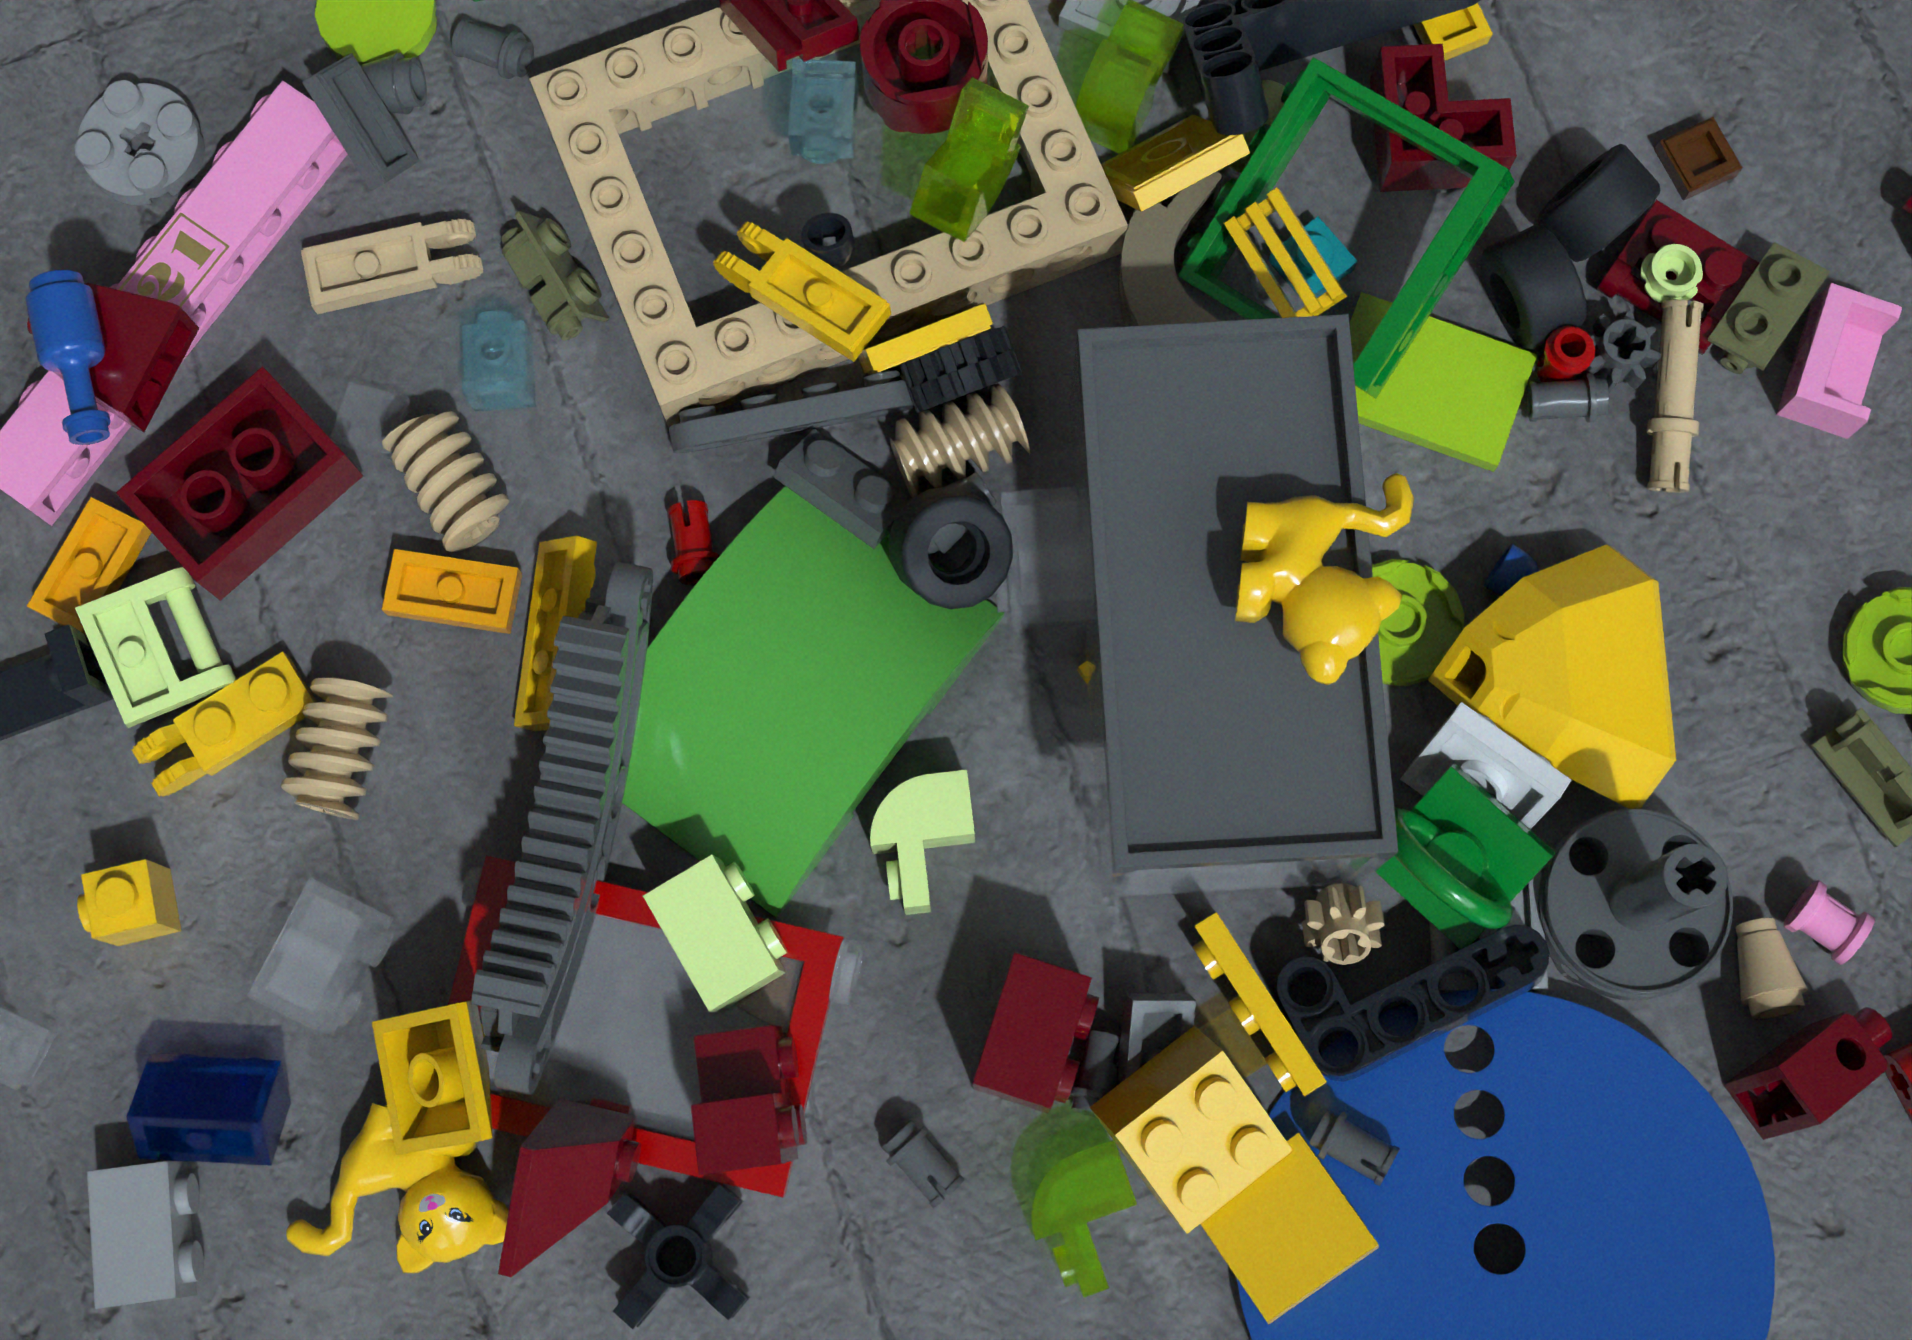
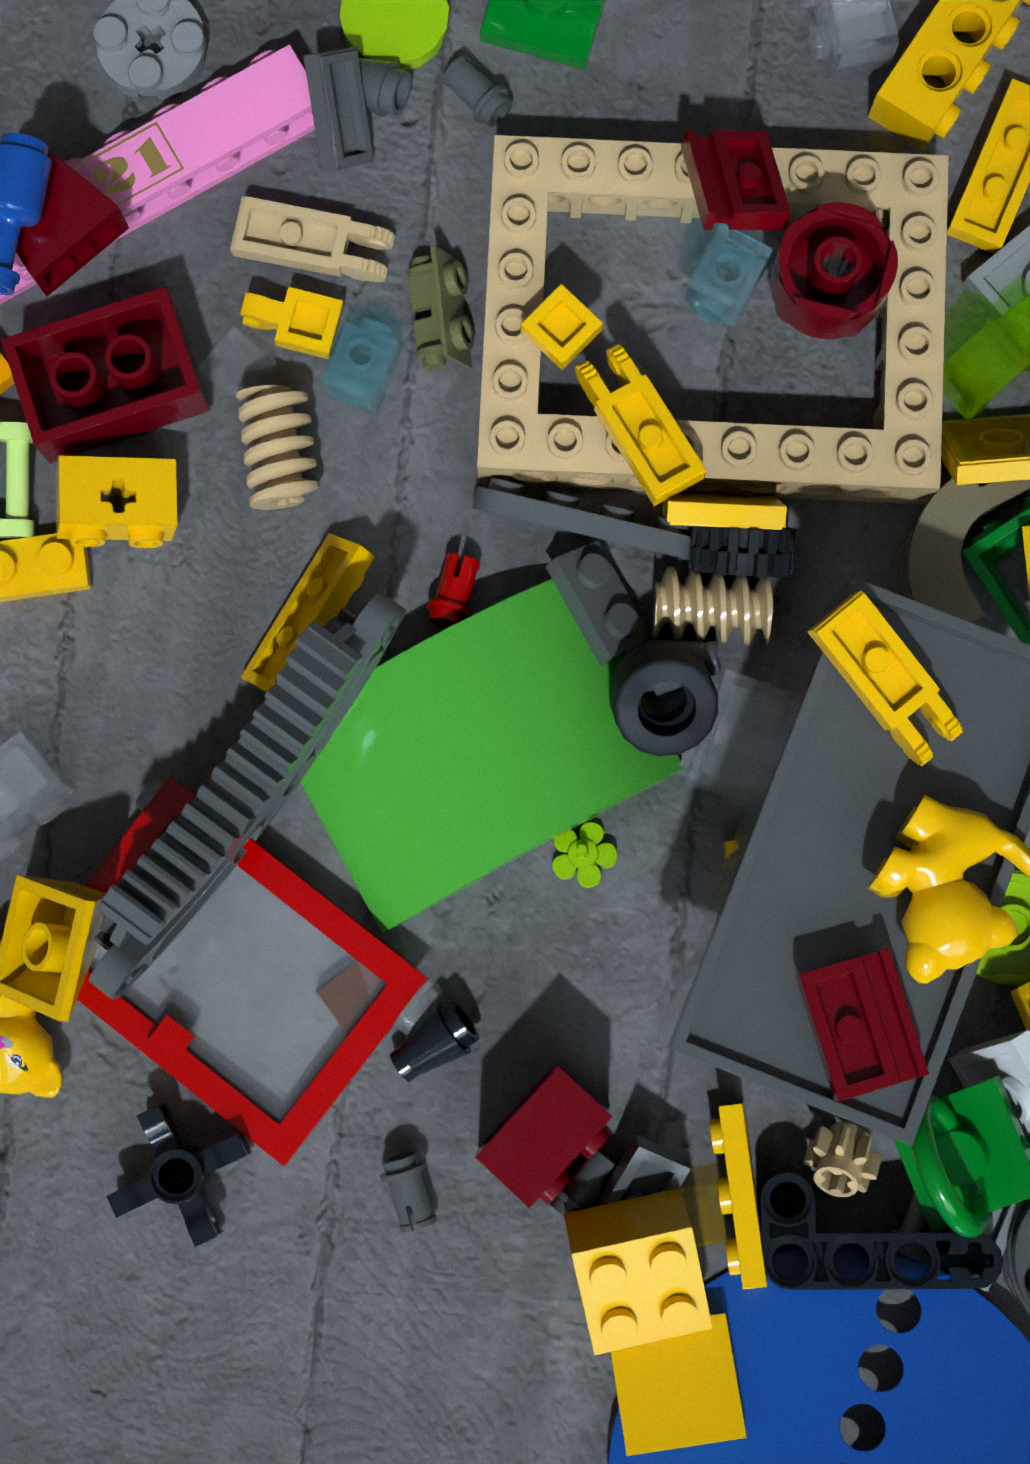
camera: 25 degrees right, 5 degrees up
tan piece [281,677,393,820] -> none
light orange plate [381,549,522,634] -> none
dark red slope [498,1098,641,1277] -> none
yellowish green brick [643,855,788,1013] -> none
dark red brick [691,1025,807,1175] -> none
black hinge [801,213,854,267] -> none
yellowish green brick [870,770,975,915] -> none
clear neon green brick [909,77,1029,242] -> none
clear neon green brick [1030,1140,1137,1297] -> none
dark grey pin [1309,1109,1400,1187] -> none
none -> yellow brick [56,455,178,548]
none -> yellow plate [240,287,344,360]
none -> black cone [390,1001,480,1082]
none -> yellow plate [521,284,603,370]
none -> lime plant [552,822,617,888]
none -> dark red plate [795,948,930,1102]
none -> yellow hinge [807,590,963,767]

